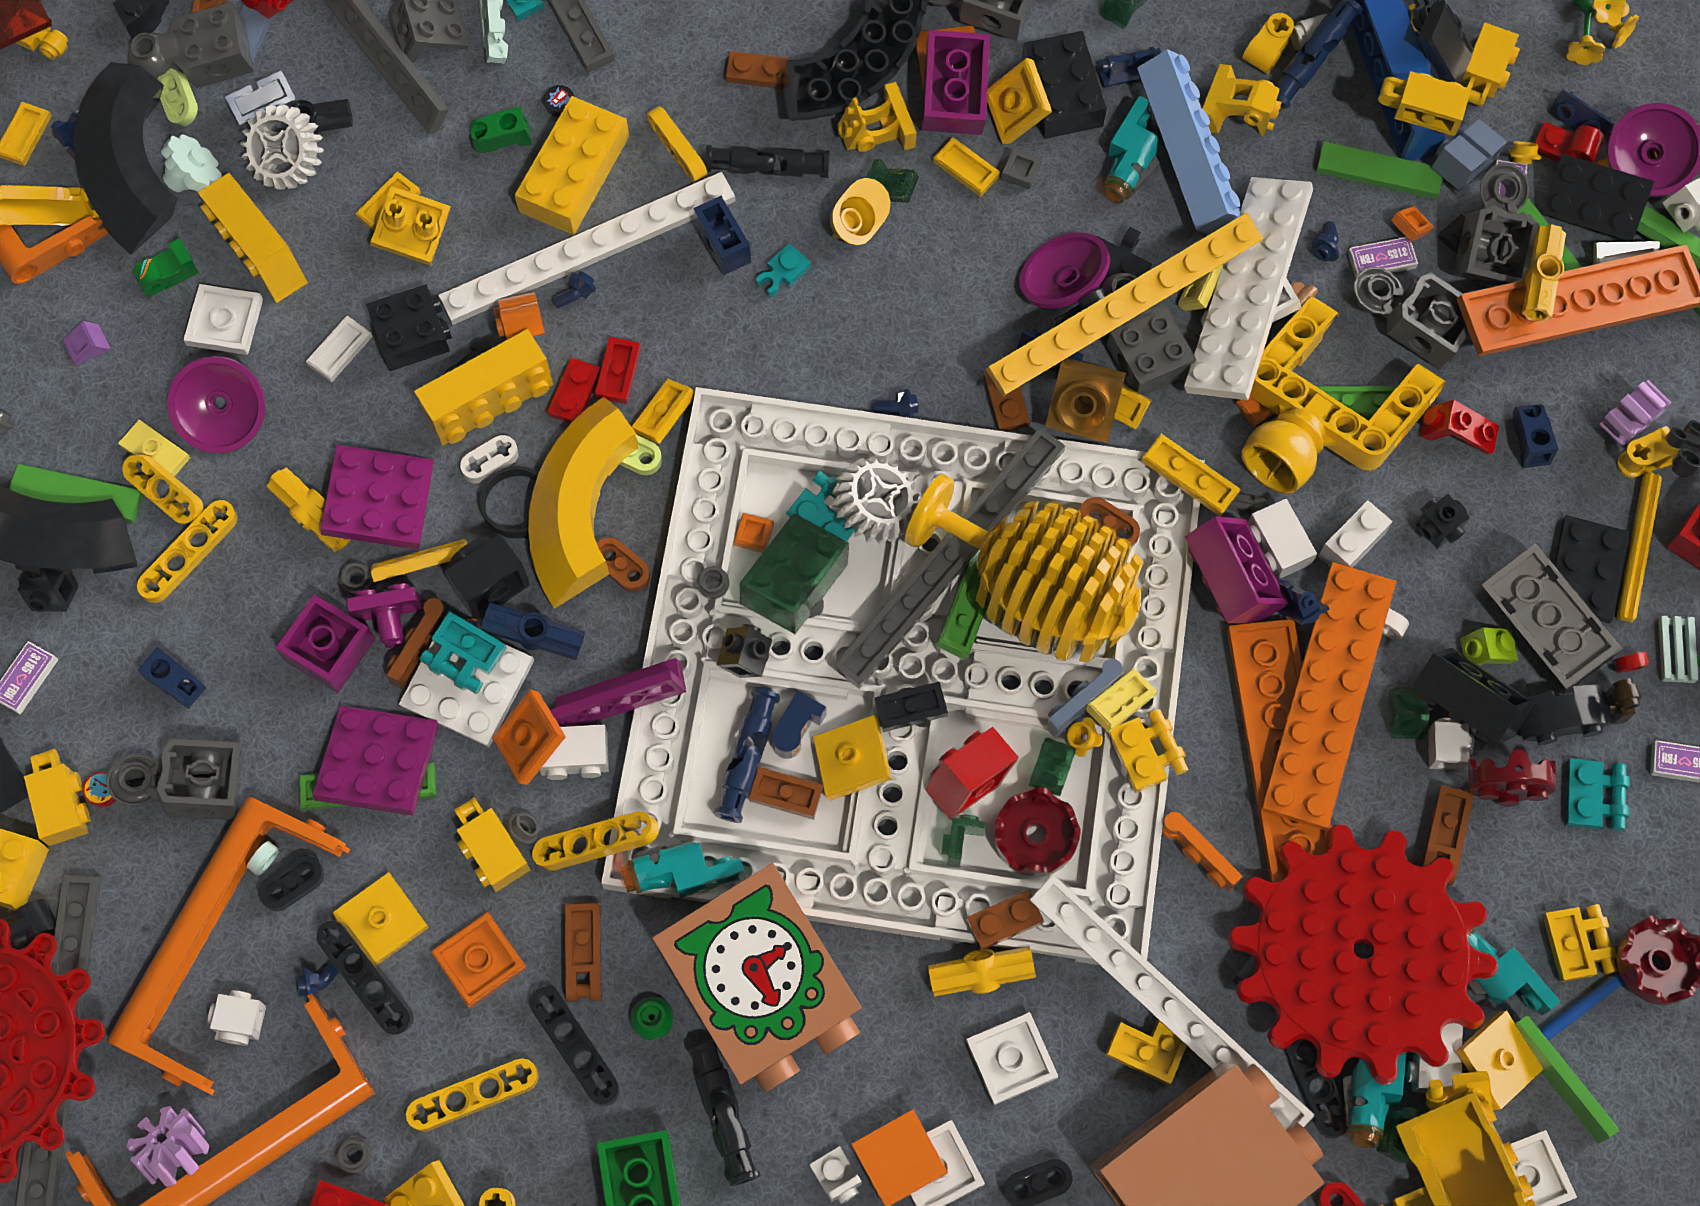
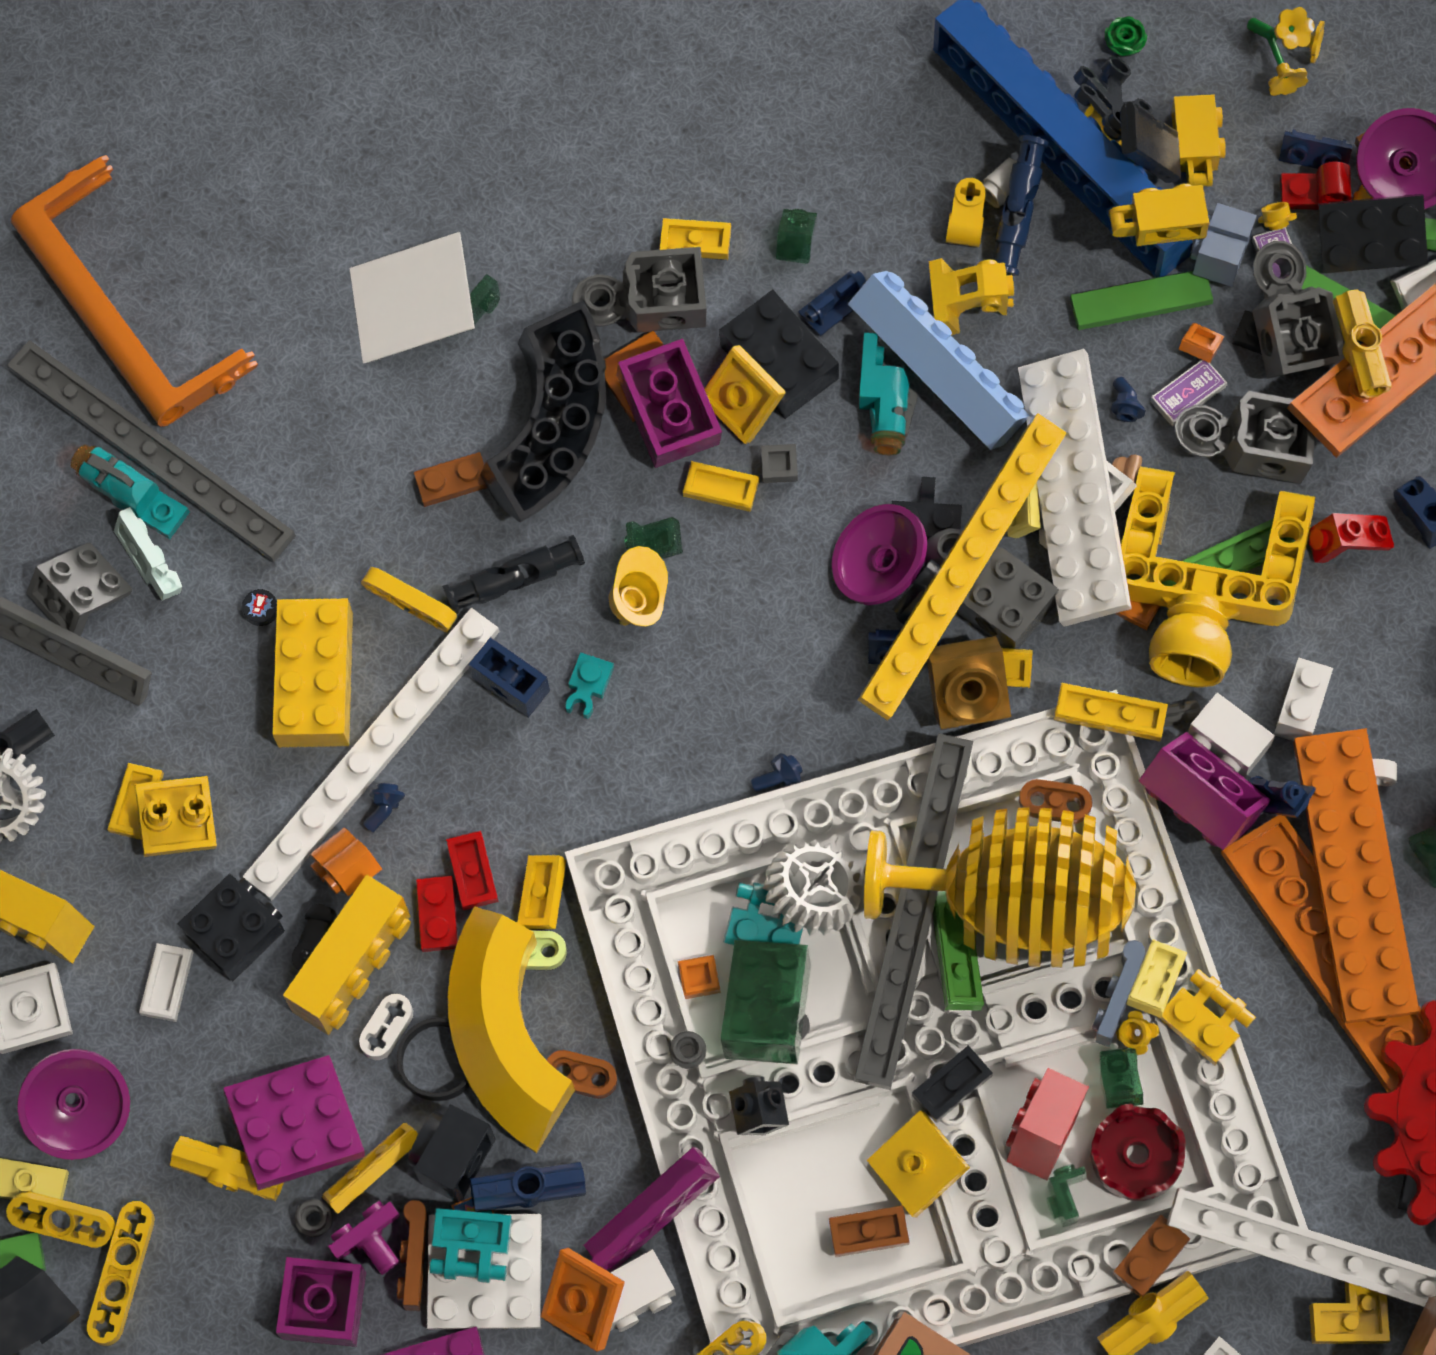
camera: 20 degrees left, 0 degrees up
green leg [469,106,533,153] -> none
dark blue piece [713,687,781,823] -> none
dark blue leg [772,691,827,759] -> none
yellow tile [837,82,917,152] -> none
dark orange plate [983,371,1030,432] -> none
orange plate [1162,812,1243,892] -> none
black brick [1416,494,1470,549] -> none

